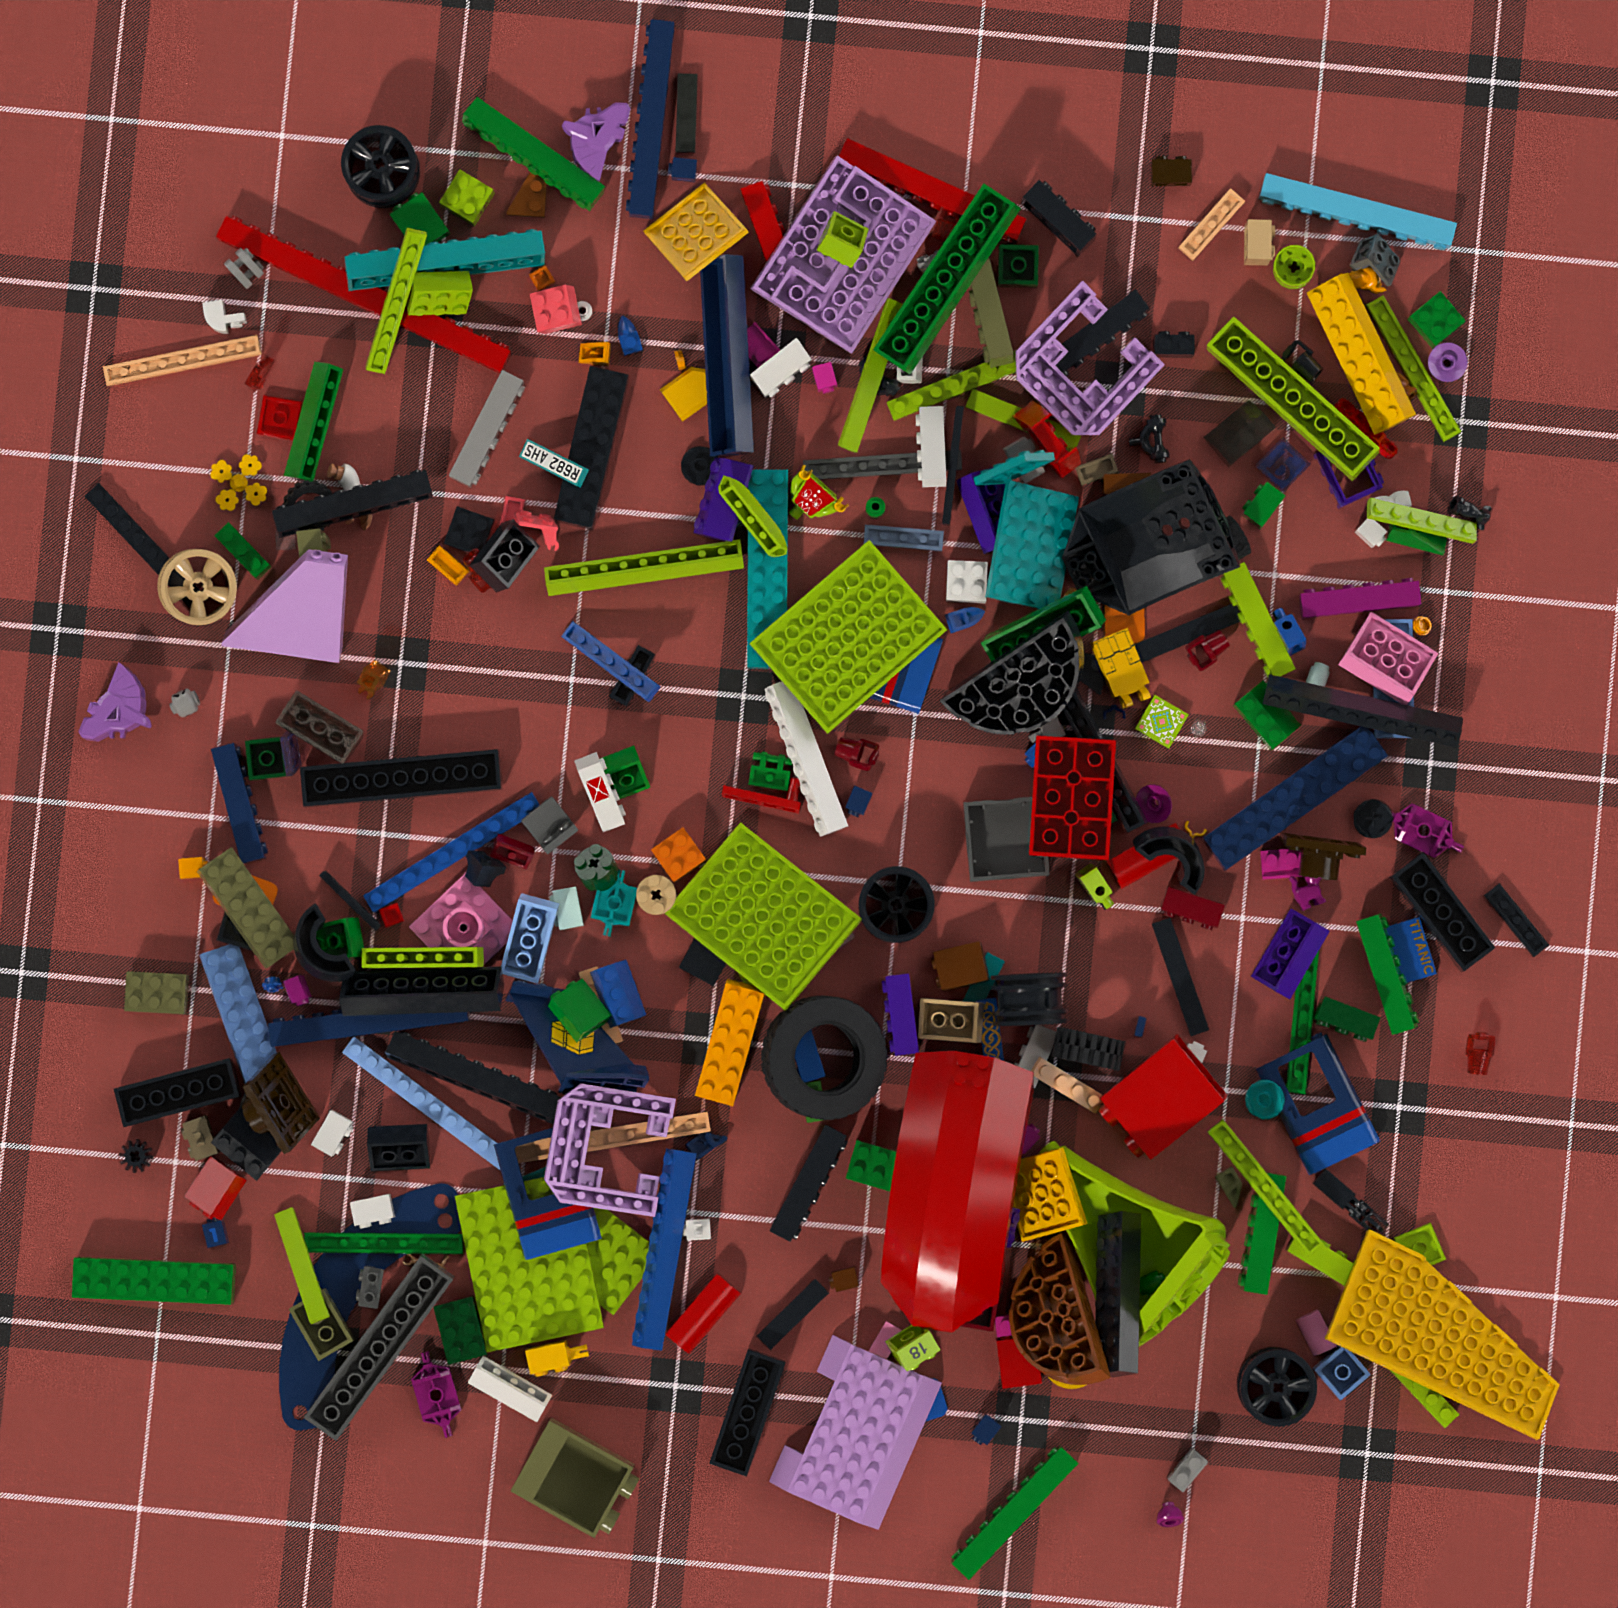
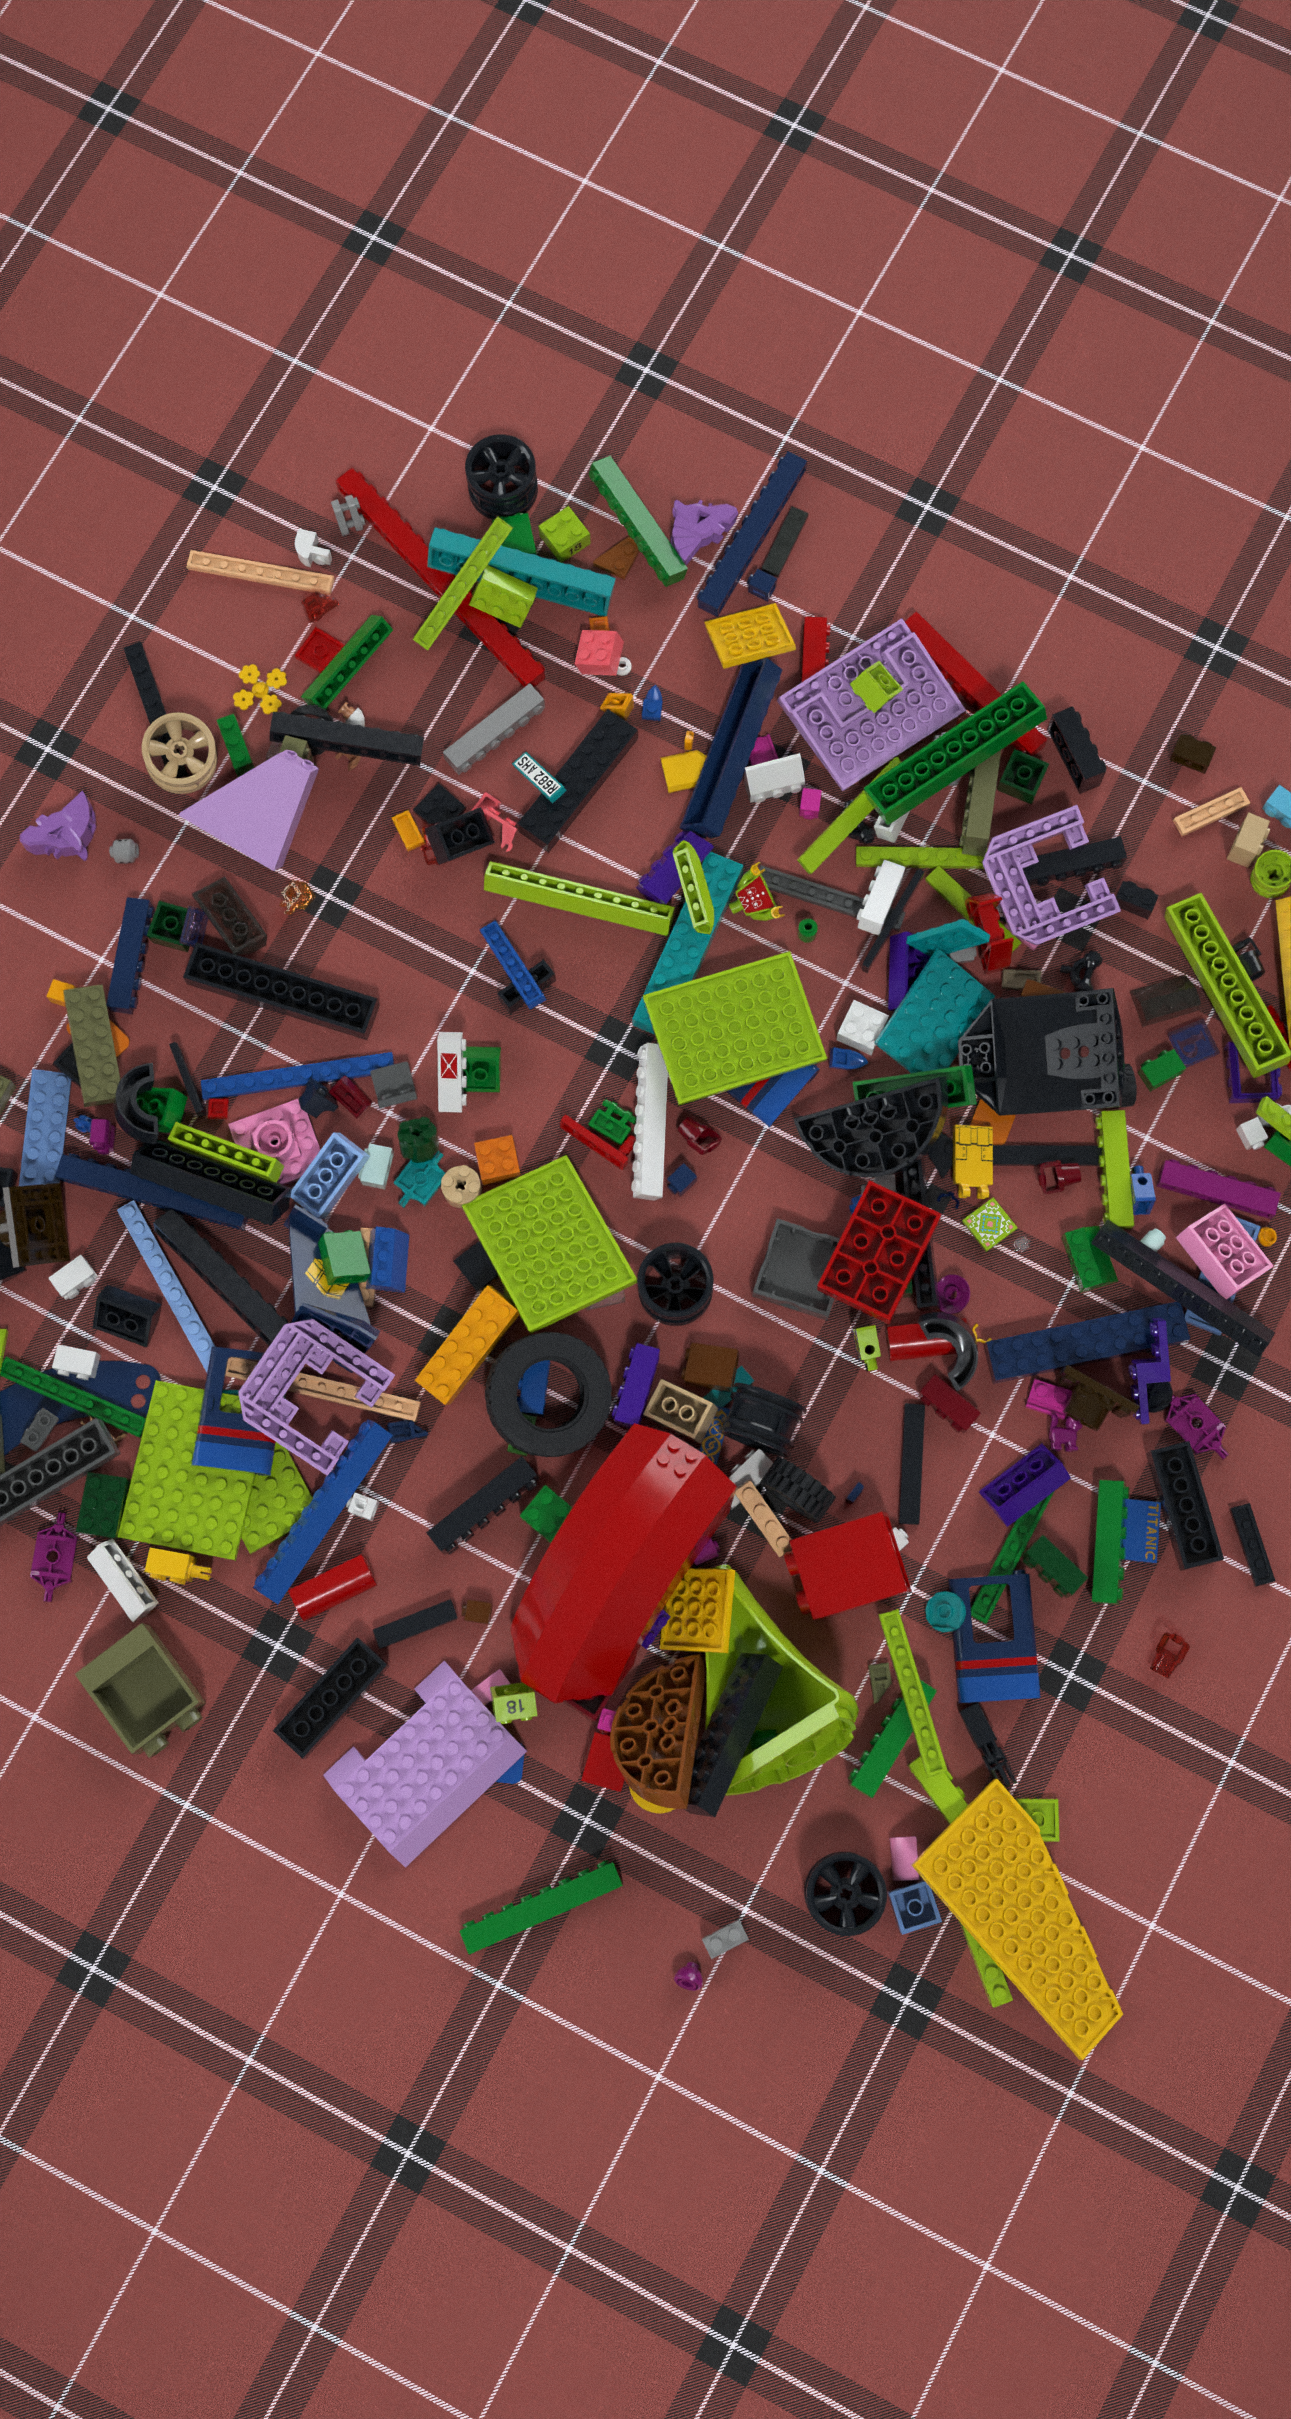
camera: 25 degrees right, 10 degrees down
black tile [681,446,718,486] -> none
sand blue plate [863,525,944,551] -> none
dark blue brick [971,1413,1002,1445] -> none
none -> dark purple bracket [1129,1317,1171,1424]

